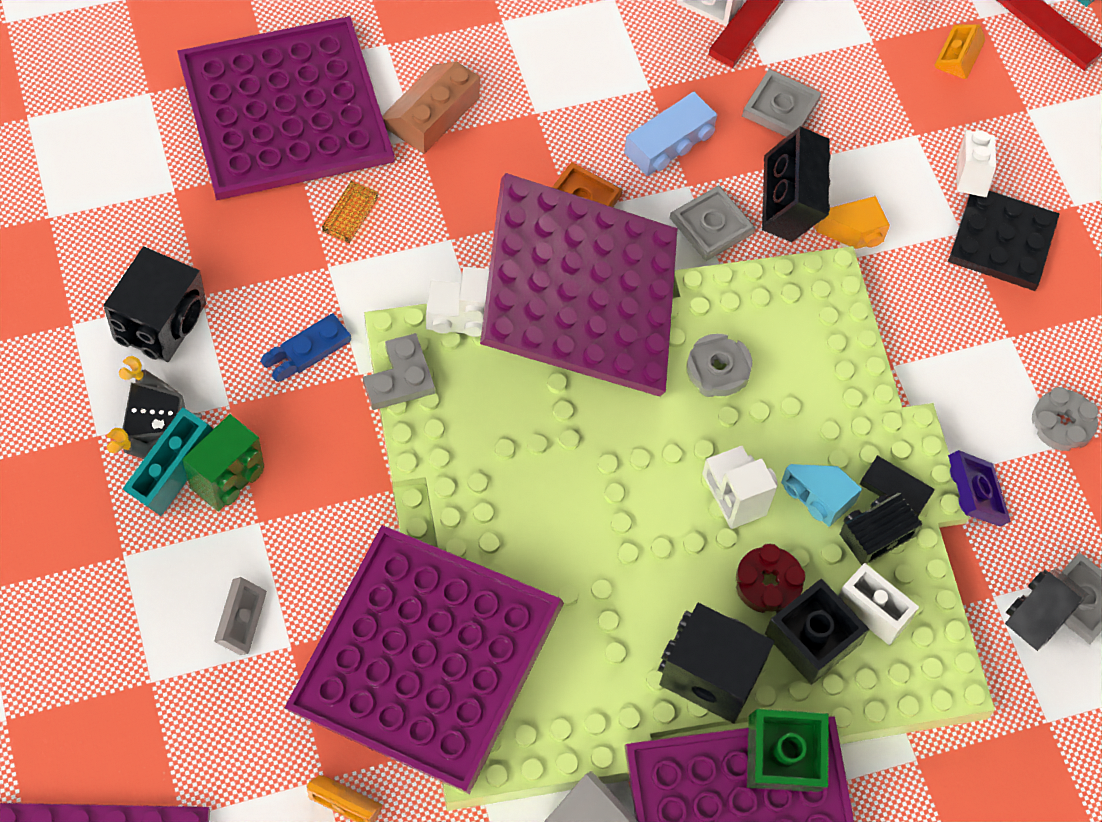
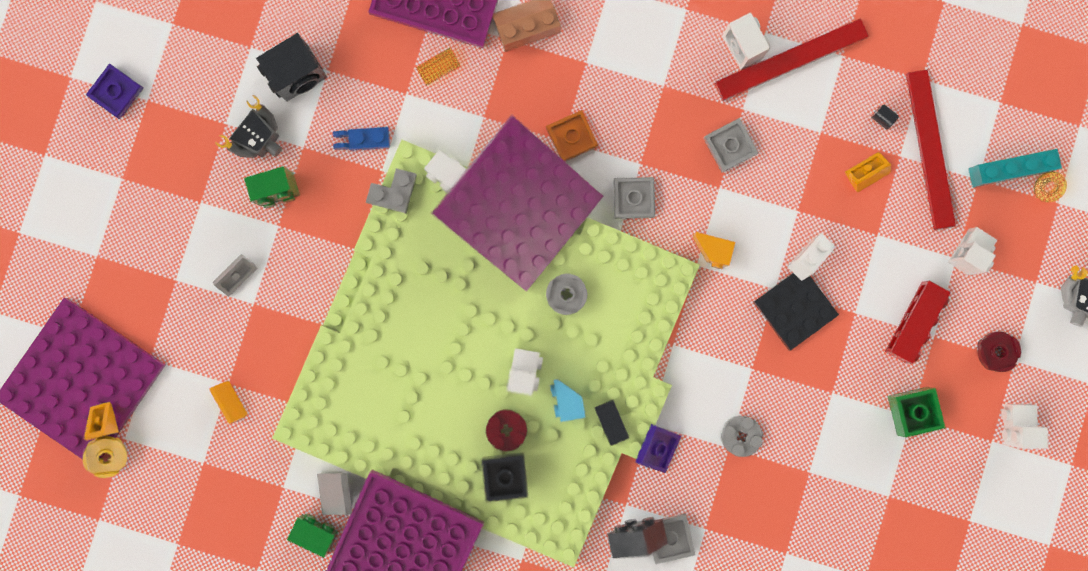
camera: 40 degrees right, 25 degrees up
teal brick [122,407,213,516] -> none
magenta plate [284,525,564,794] -> none
light blue brick [624,91,717,176] -> none
black brick [658,602,775,724] -> none
green brick [747,709,829,792] -> none
black brick [762,126,831,242] -> none
black brick [839,493,922,565] -> none
white brick [839,563,919,646] -> none

